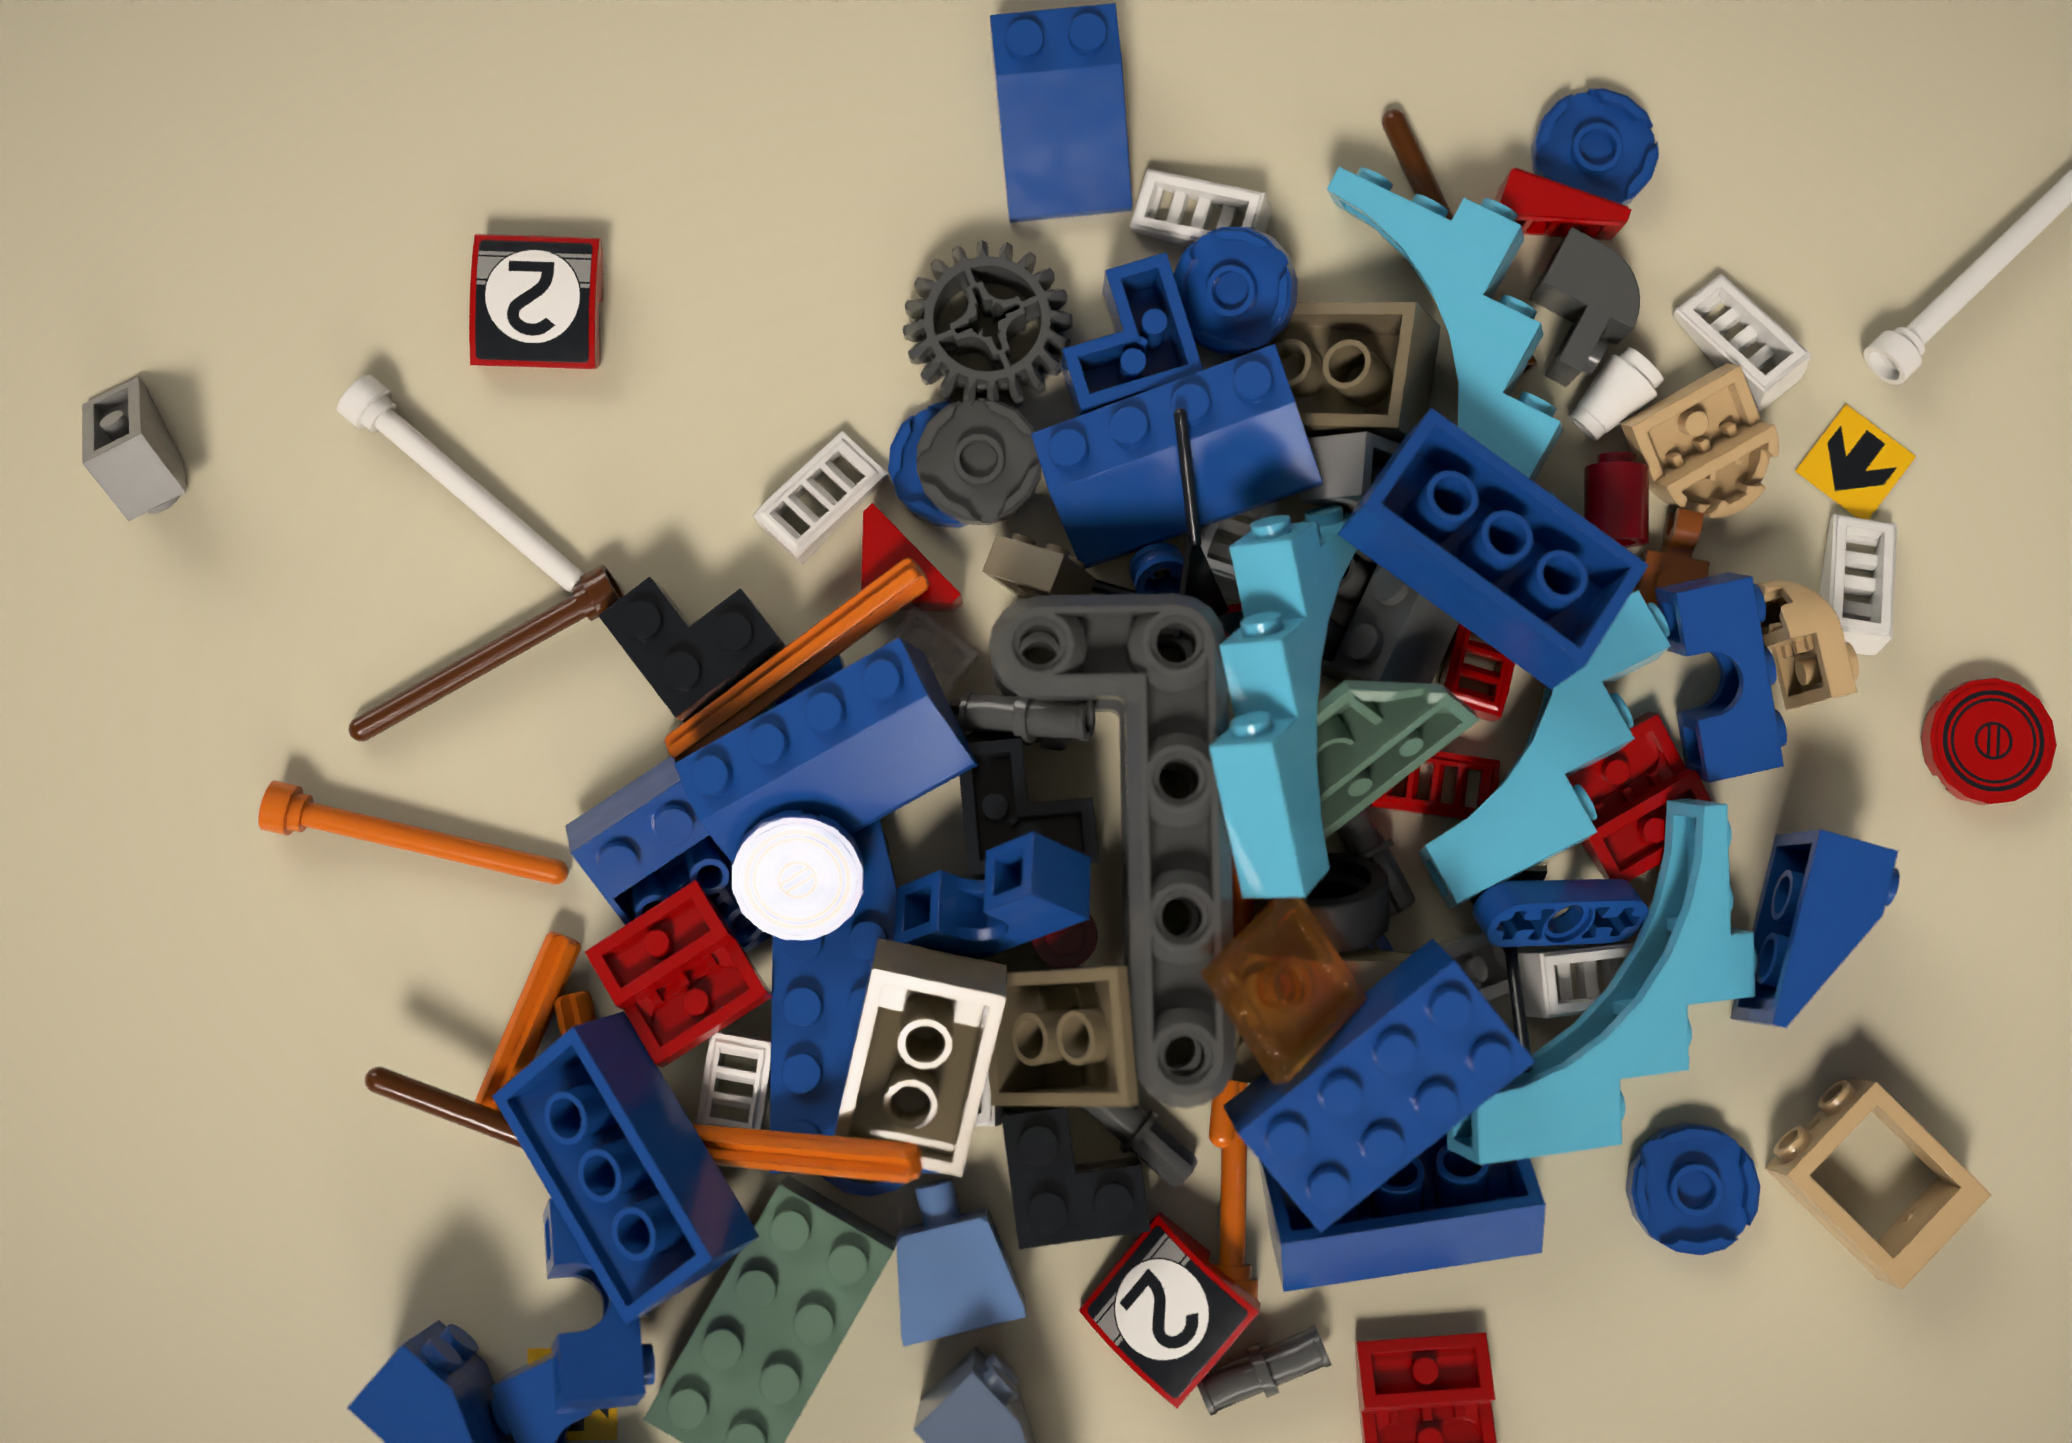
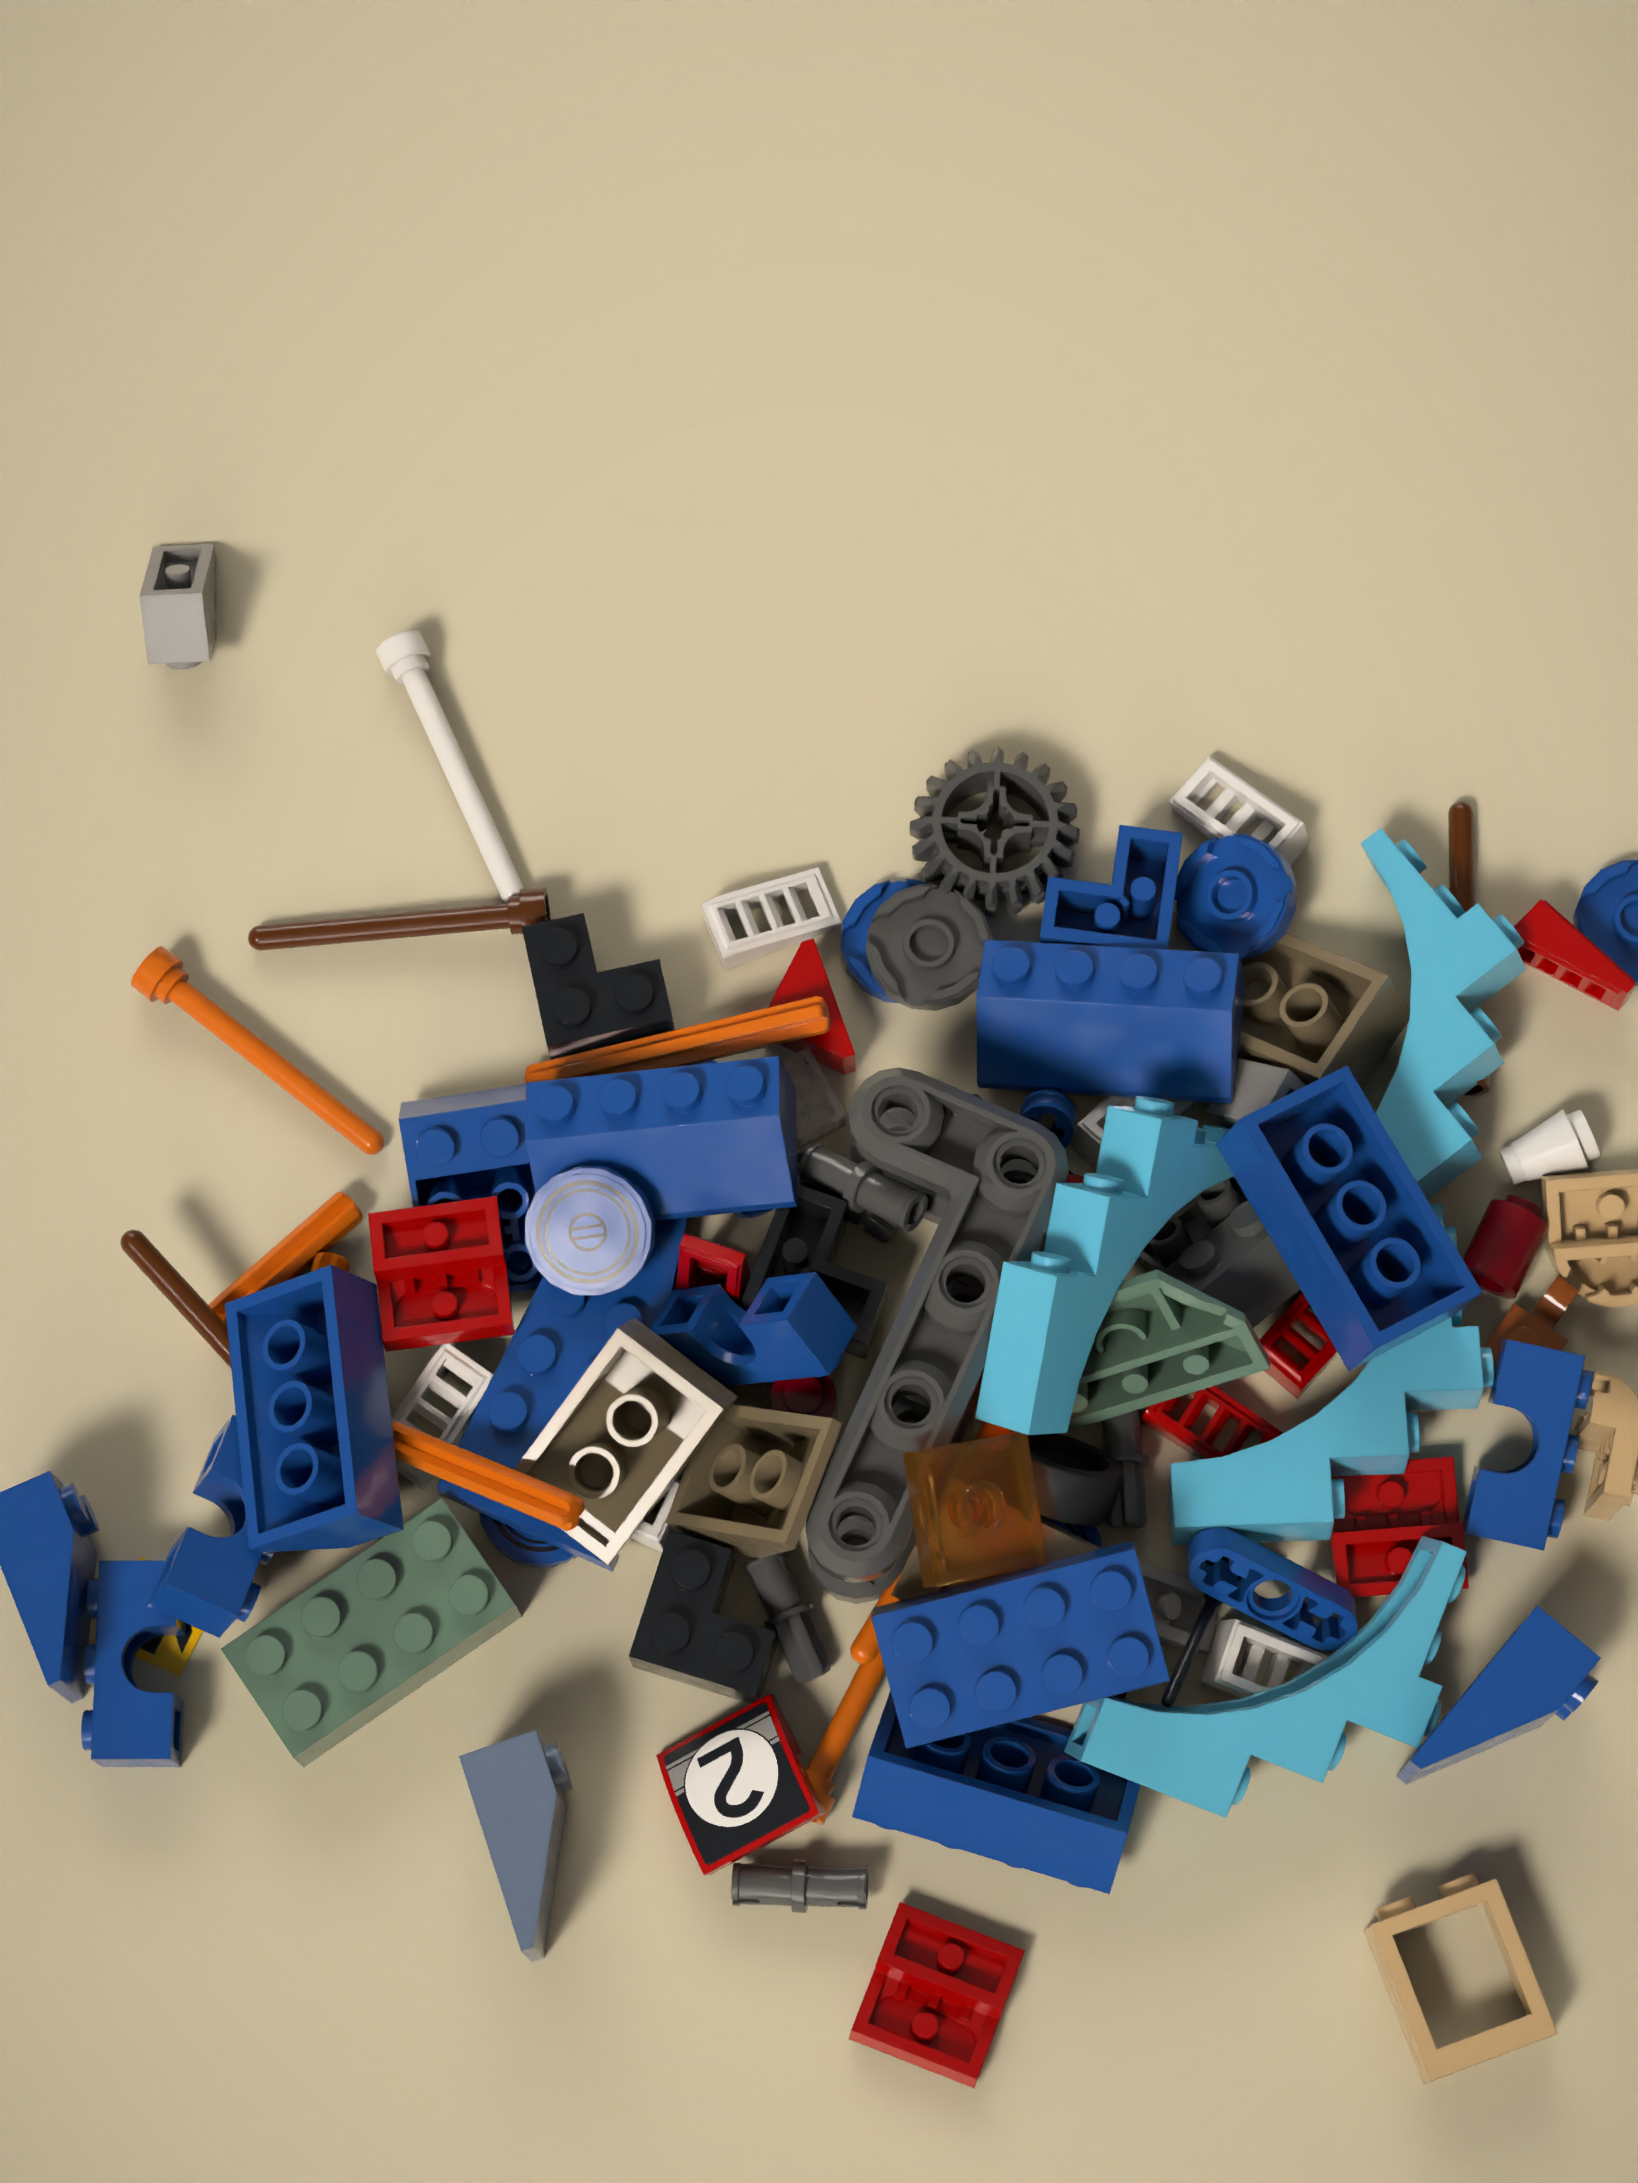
camera: 30 degrees right, 10 degrees down
slope [469,234,604,369] -> none
medium blue torso [896,1179,1026,1346] -> none
dark tan piece [982,533,1096,598] -> none
blue slope [990,3,1132,223] -> none
black piece [1173,408,1229,637] -> none
dark grey brick [1529,227,1640,387] -> none
blue tile [1625,1122,1761,1255] -> none
none -> red slope [676,1234,751,1308]

